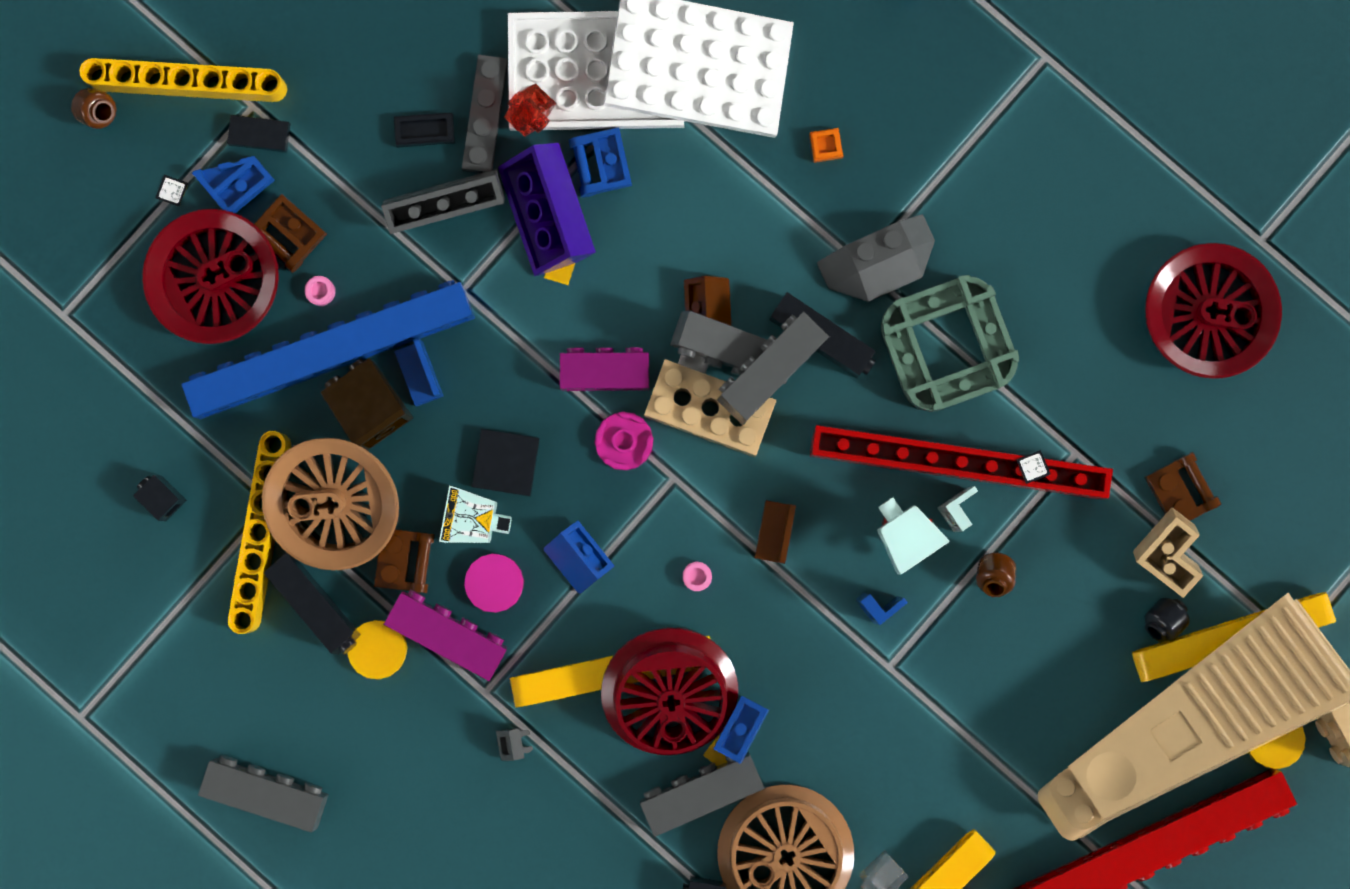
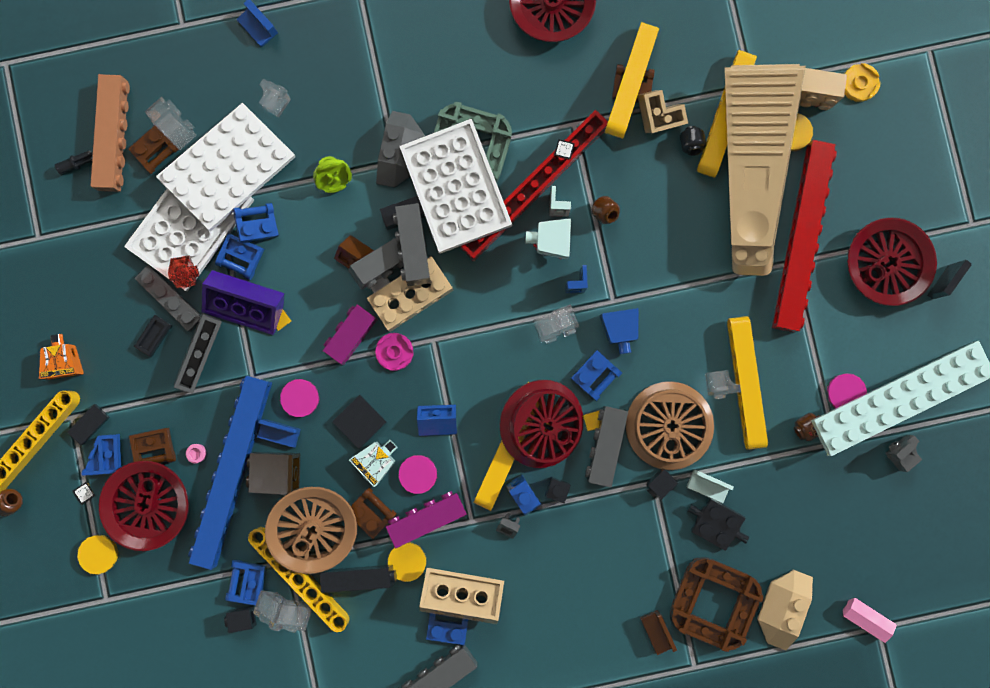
camera: 50 degrees left, 0 degrees up
bright pink tile [682,562,712,591] -> none
blue panel [714,696,769,764] -> none
reddish brown panel [754,500,796,564] -> none
orange tile [809,128,843,163] -> none
none -> orange torso [39,334,84,380]
none -> yellow tile [77,535,118,574]
none -> blue plate [225,560,267,606]
none -> blue plate [233,203,279,243]
none -> clear brick [253,591,312,633]
none -> clear brick [259,79,291,118]
none -> dark pink tile [280,379,319,417]
none -> lime tile [313,156,352,193]
none -> white plate [400,119,512,254]
none -> tan brick [419,568,504,624]
none -> blue plate [426,613,468,645]
none -> blue torso [506,474,542,515]
none -> clear brick [533,304,579,344]
none -> black brick [545,477,571,503]
none -> blue plate [571,350,622,402]
none -> blue torso [600,308,639,354]
none -> yellow beam [604,22,659,139]

